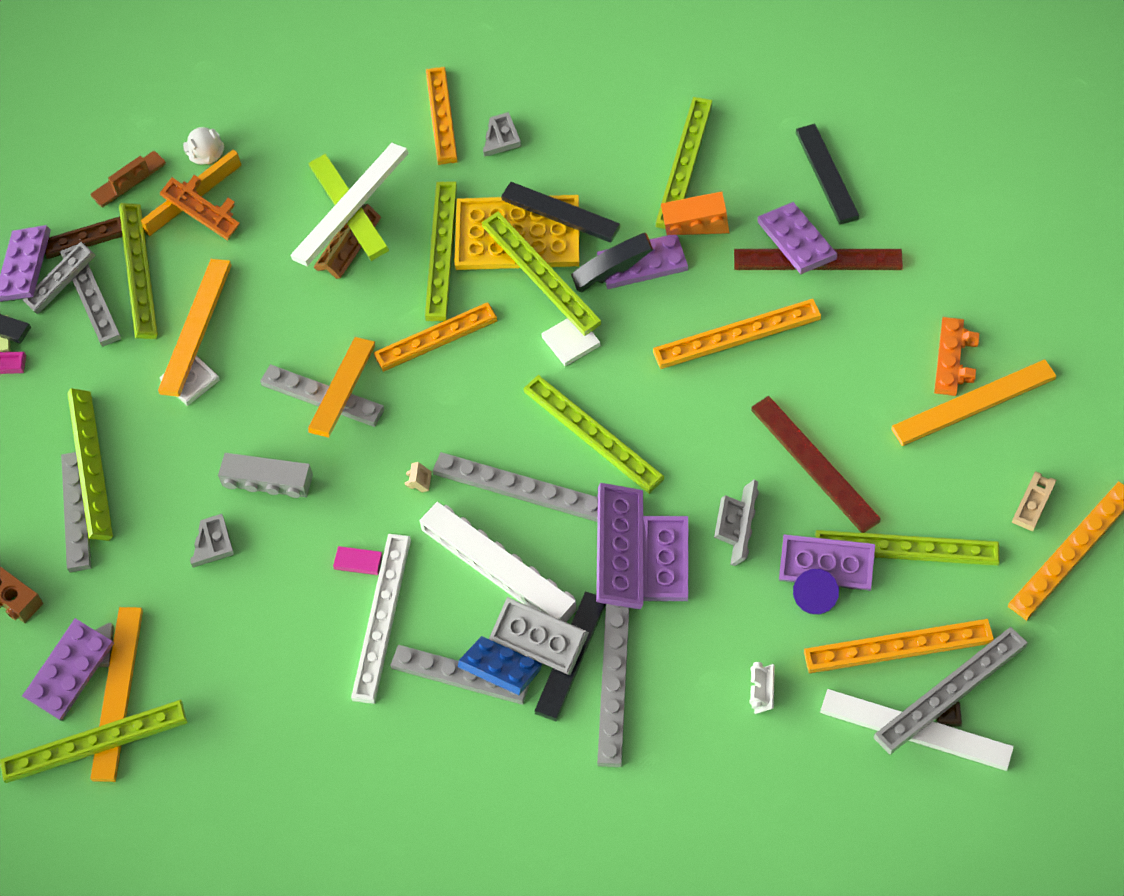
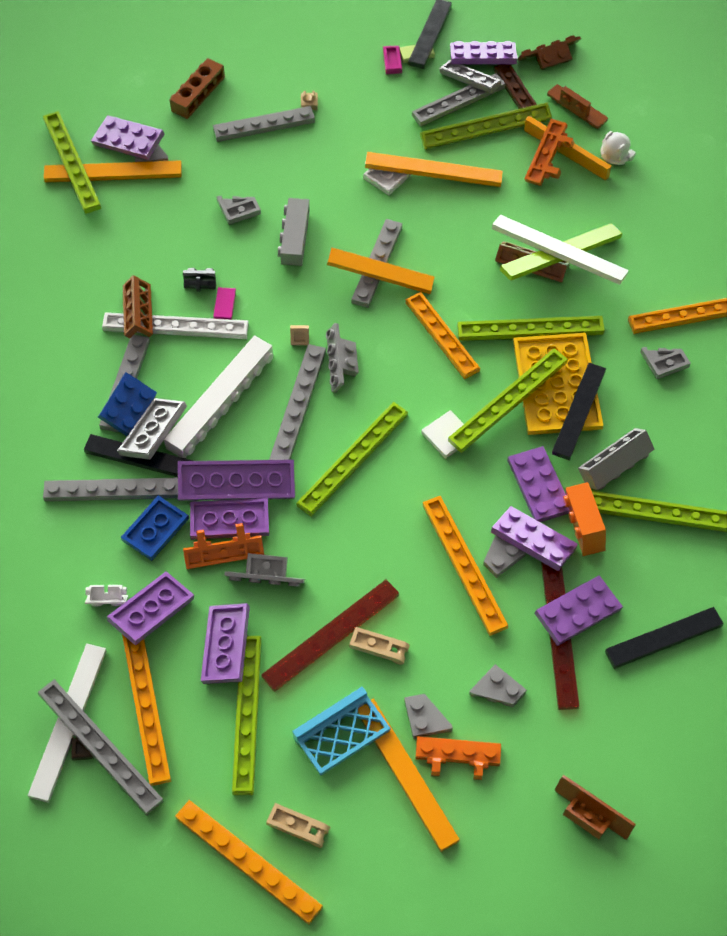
camera: 80 degrees right, 0 degrees up
lime plate [68,388,113,541] -> none
black slope [571,232,654,292] -> none
dark purple tile [793,569,839,615] -> none
none -> medium lavender plate [107,572,194,645]
none -> blue plate [121,495,189,561]
none -> dark orange fence [123,275,153,338]
none -> black hips [183,268,216,292]
none -> orange hinge [183,523,264,569]
none -> medium azure fence [292,687,391,776]
none -> tan tile [301,91,318,110]
none -> light grey bracket [326,323,359,393]
none -> tan plate [349,627,410,665]
none -> light grey wing [404,694,453,739]
none -> light grey wing [469,664,527,707]
none -> light grey wing [483,535,526,578]
none -> medium lavender plate [491,506,578,571]
none -> dark orange bracket [518,35,581,70]
none -> dark orange bracket [555,775,636,839]
none -> light grey brick [578,428,655,490]

